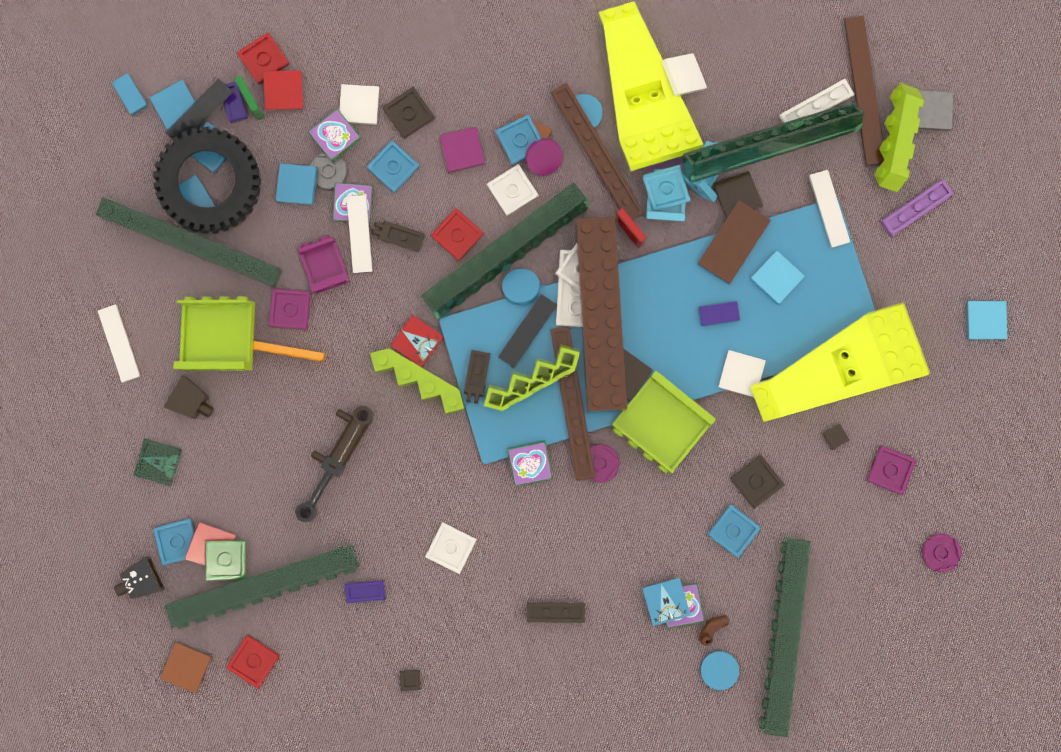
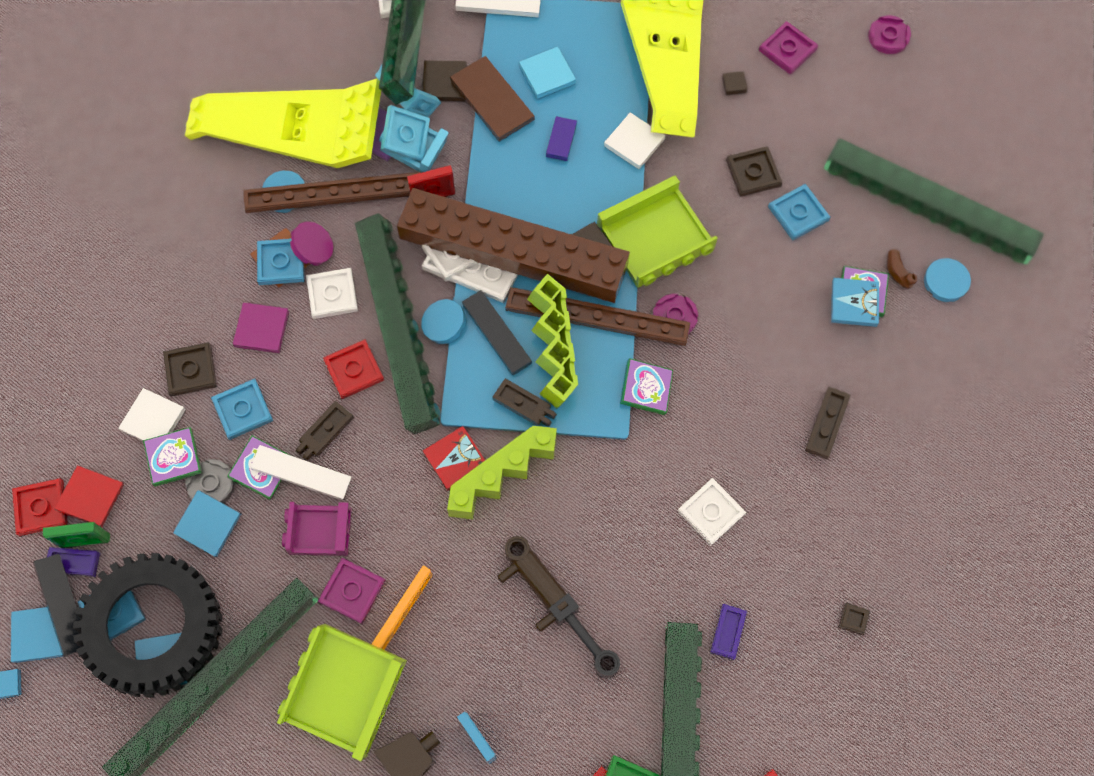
camera: 70 degrees left, 15 degrees down
white tile [662,53,707,96] -> none
none -> dark azure tile [457,711,497,765]

